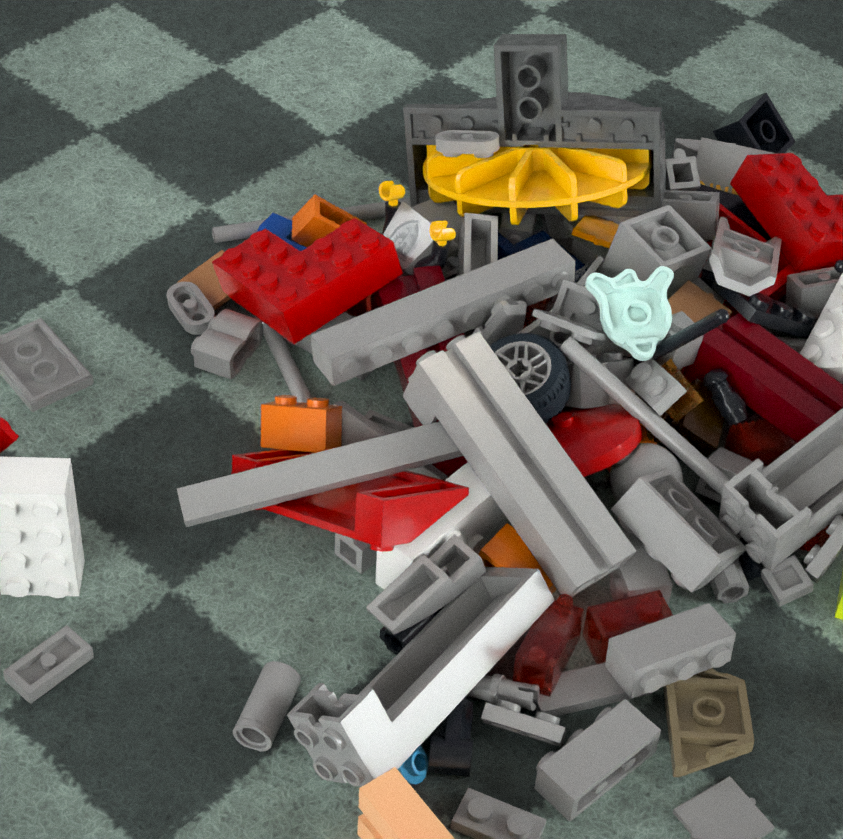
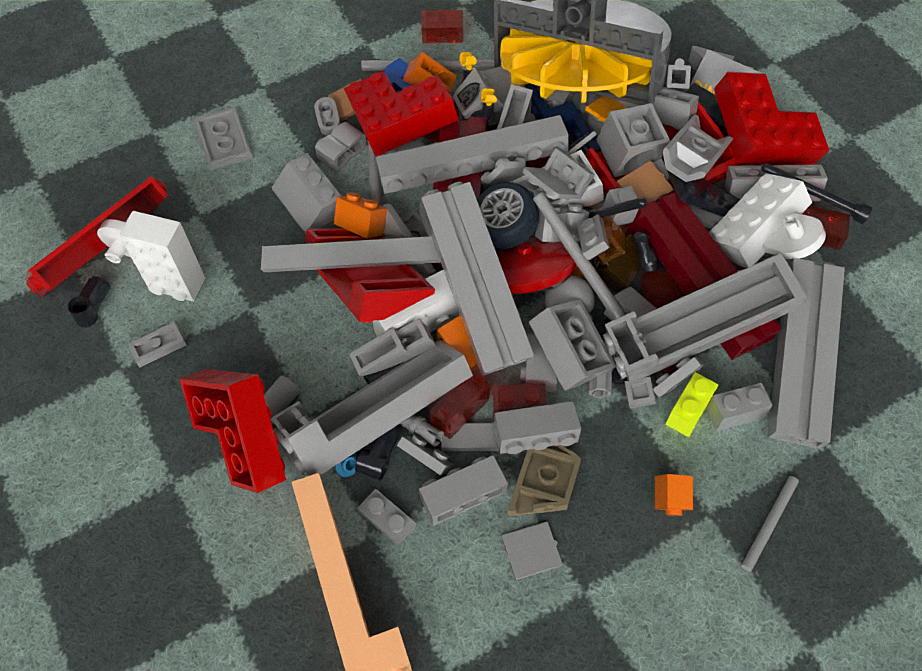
camera: 20 degrees right, 15 degrees up
light grey plate [435,130,500,158] -> none
light aqua tile [585,266,674,361] -> none
black slope [713,93,796,154] -> none
none -> red brick [179,369,286,493]
none -> light grey slope [272,153,341,234]
none -> clear red brick [422,10,463,44]

